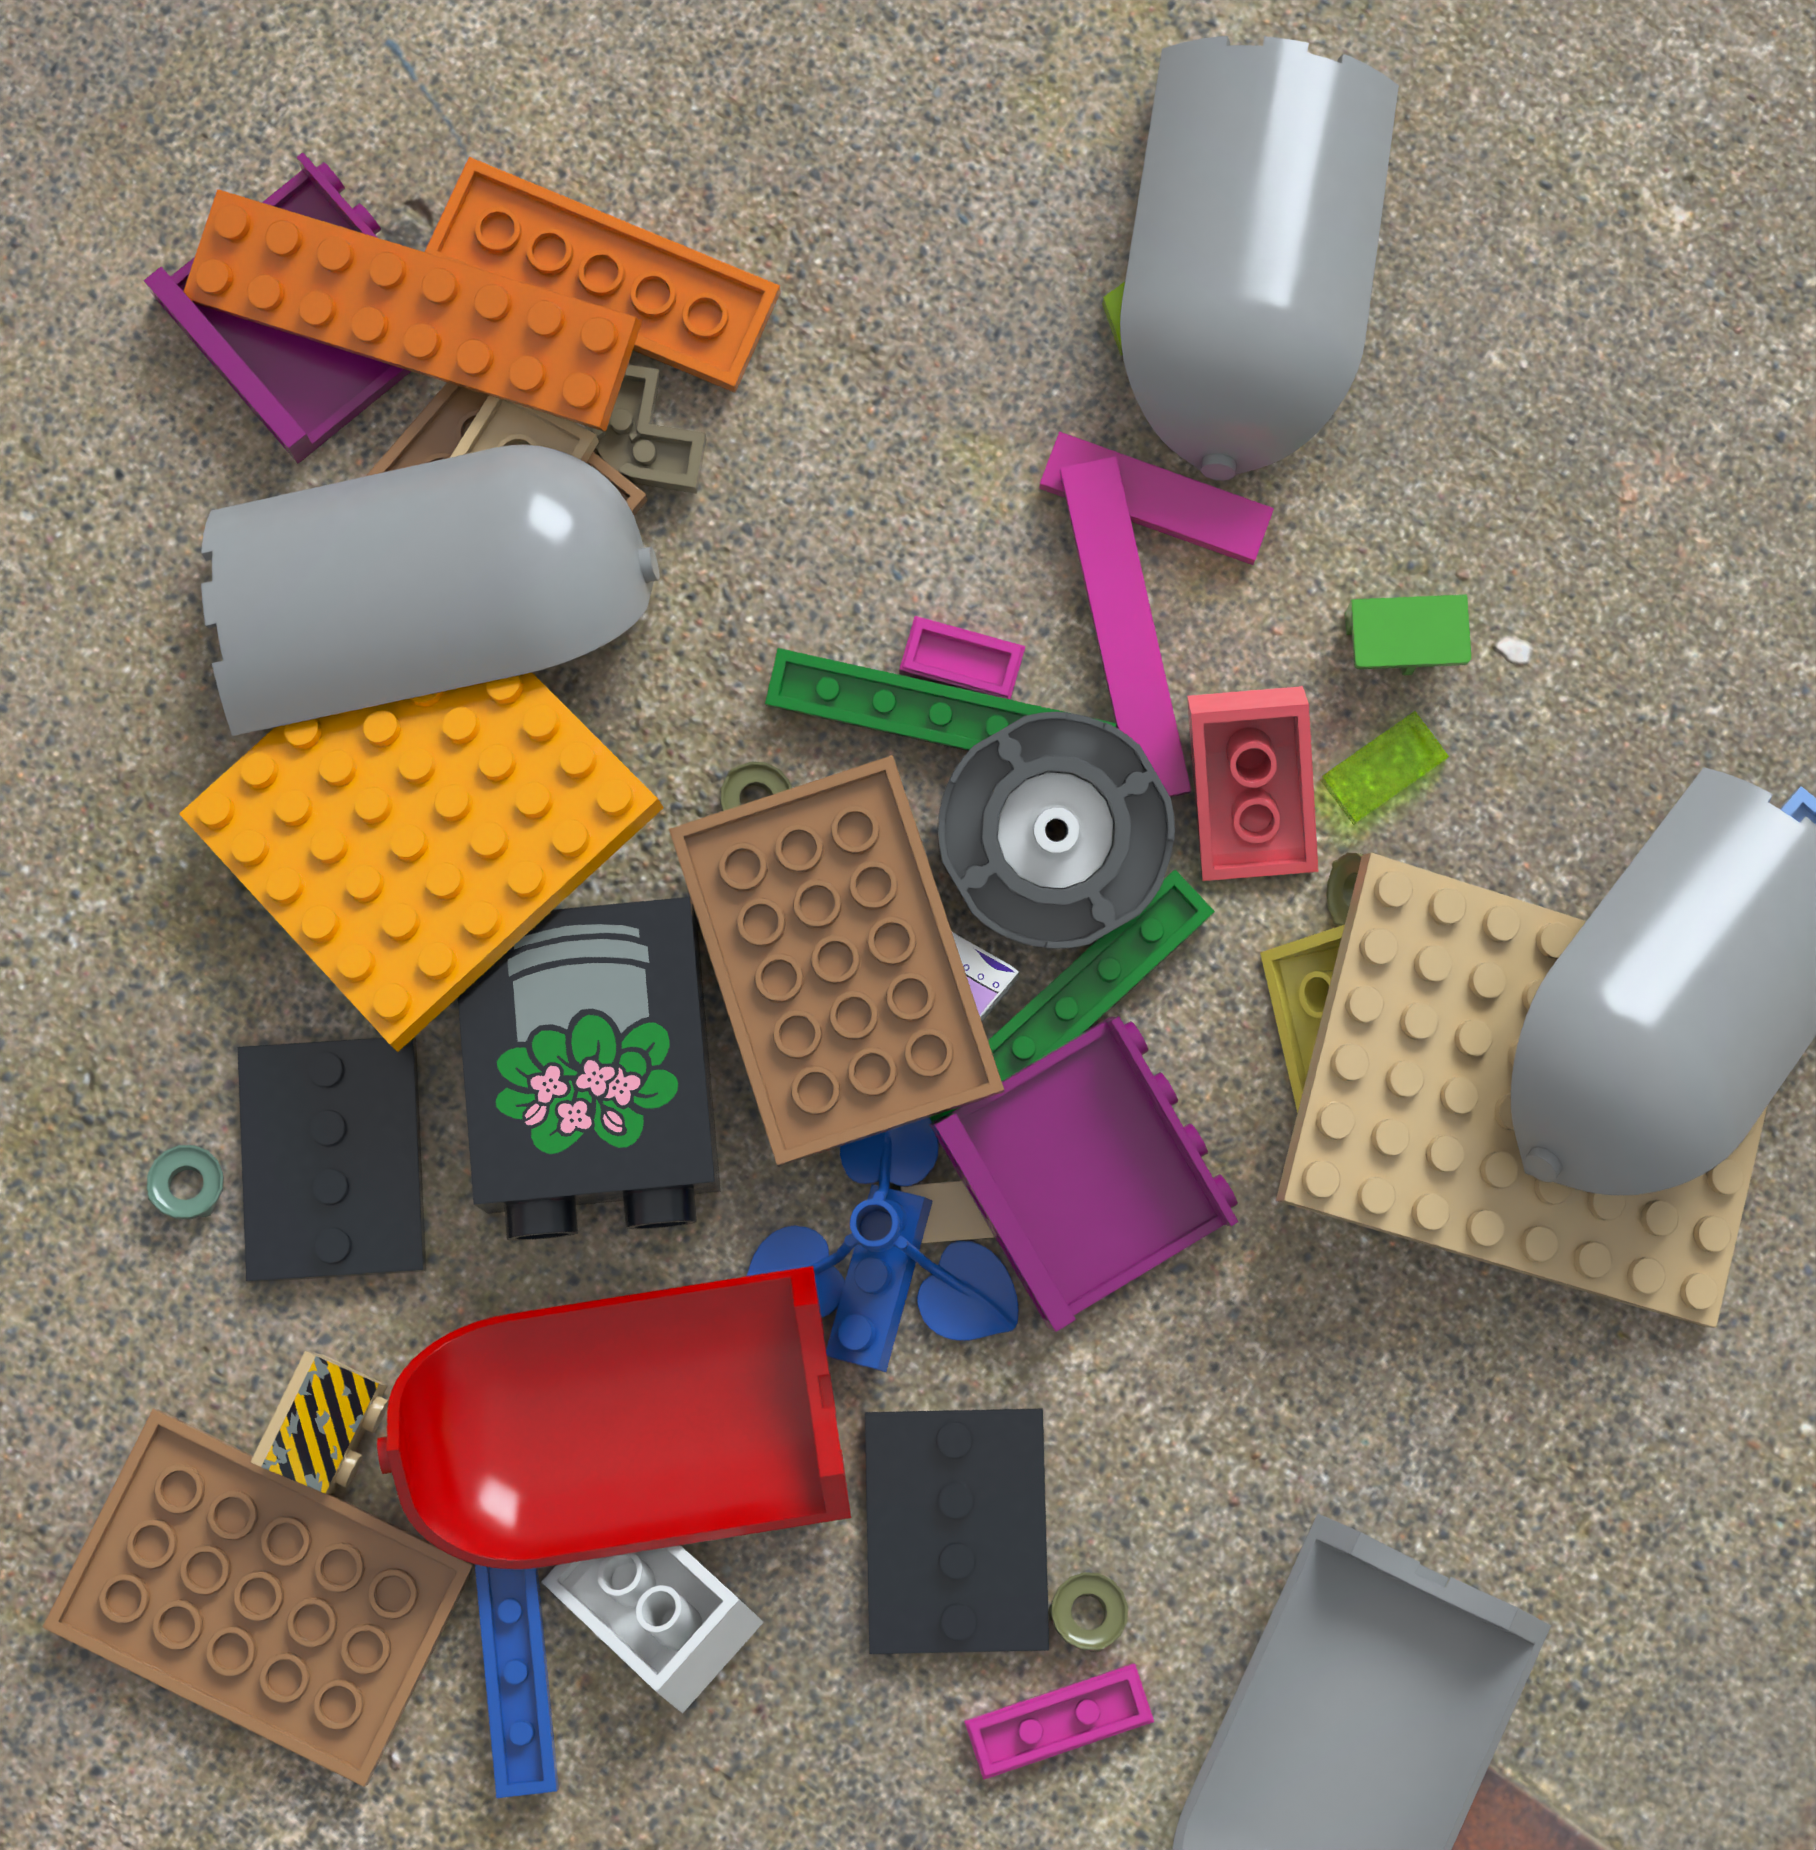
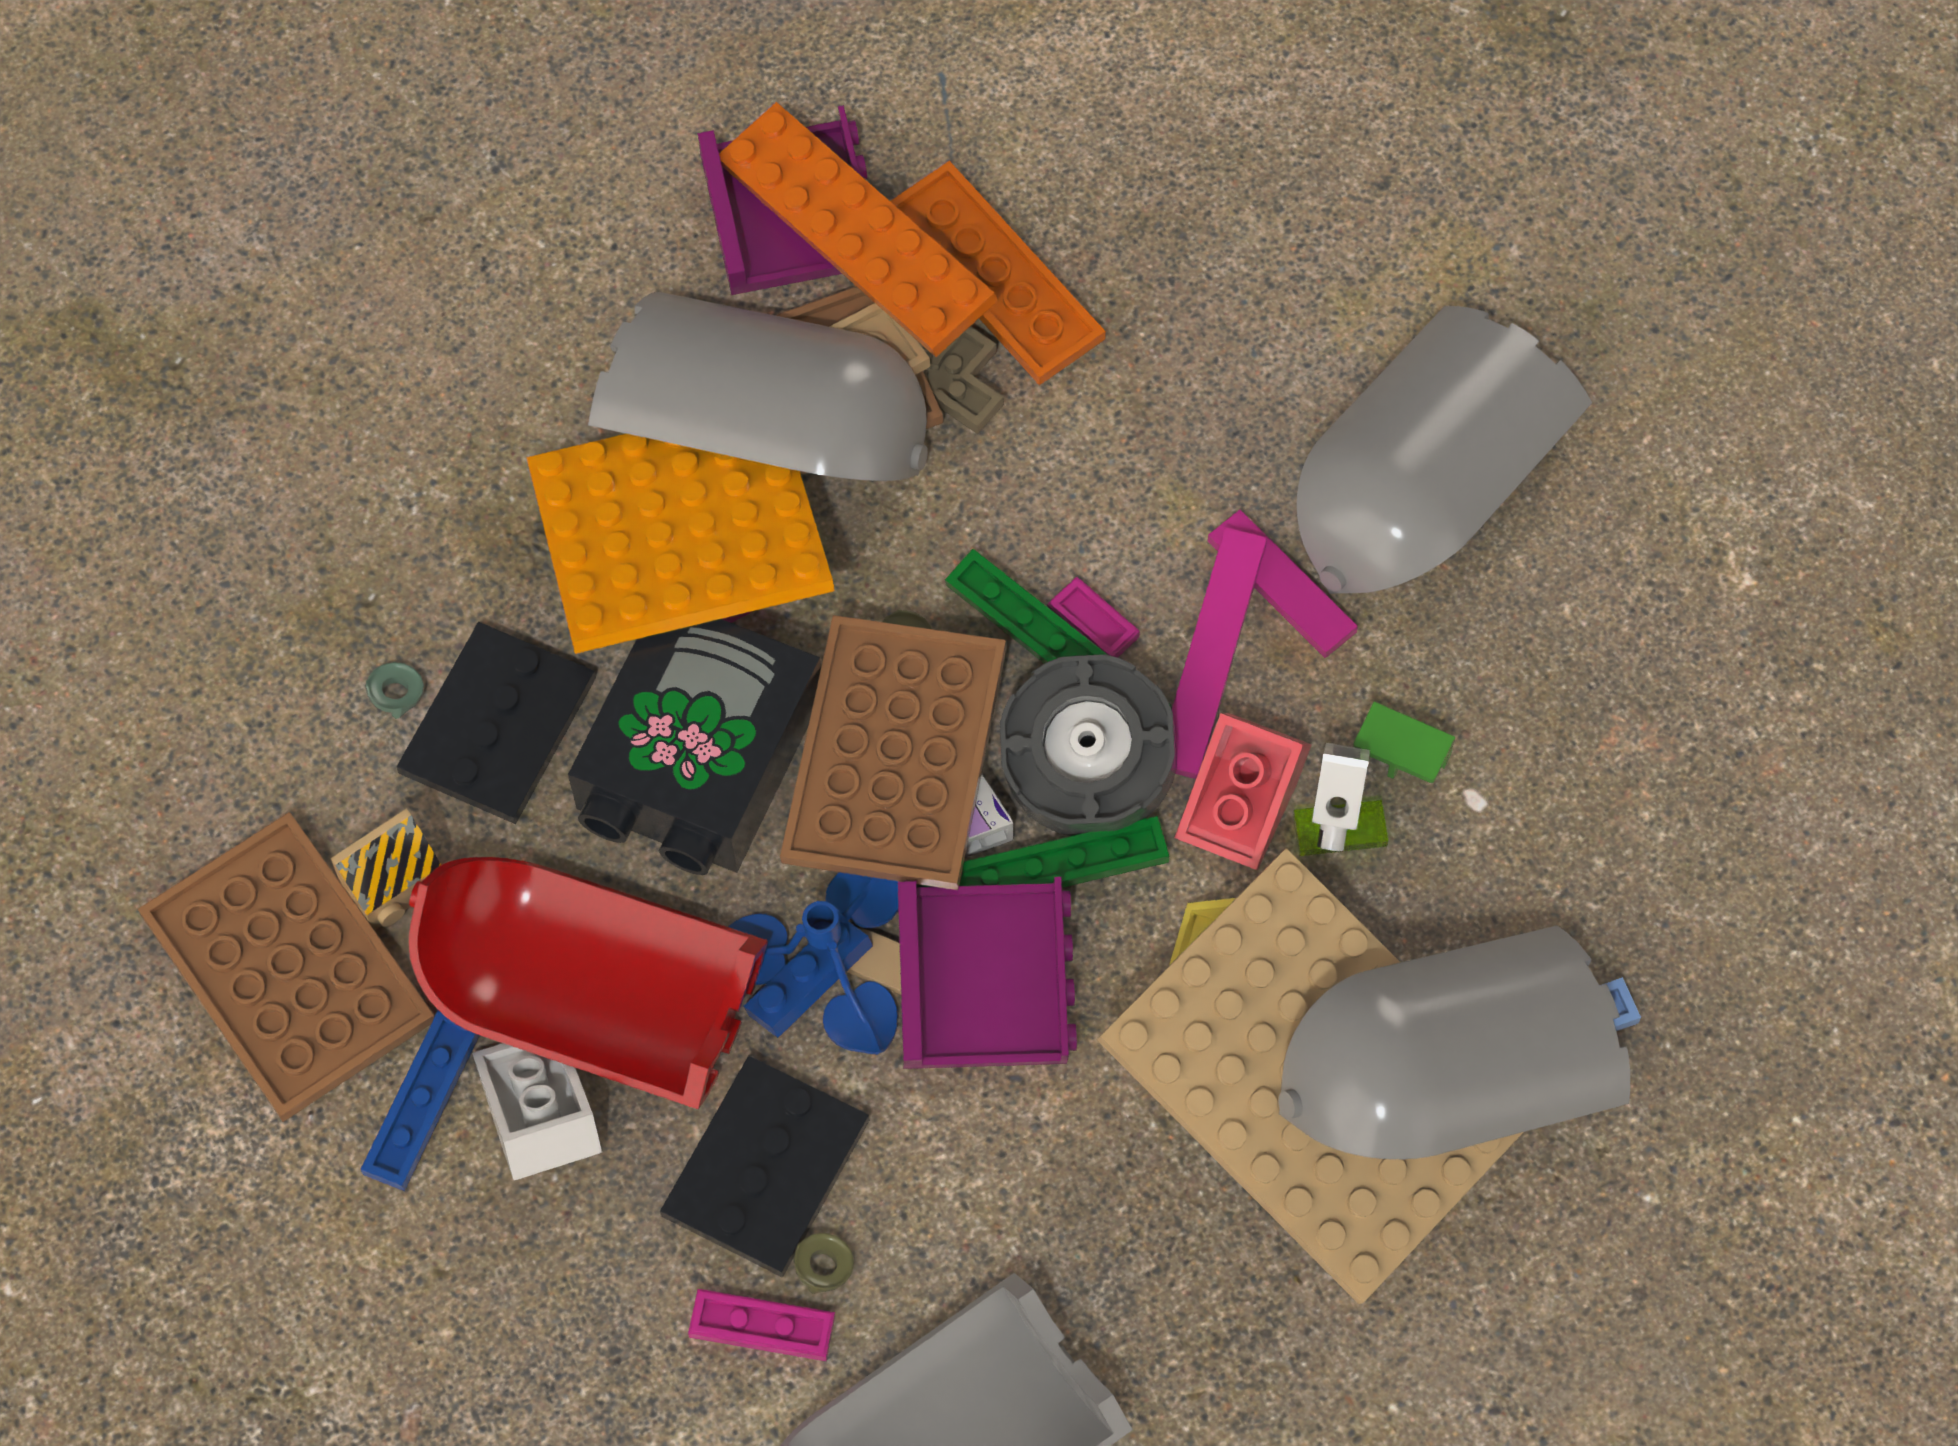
camera: 30 degrees right, 15 degrees down
none -> white torso [1312,743,1370,851]

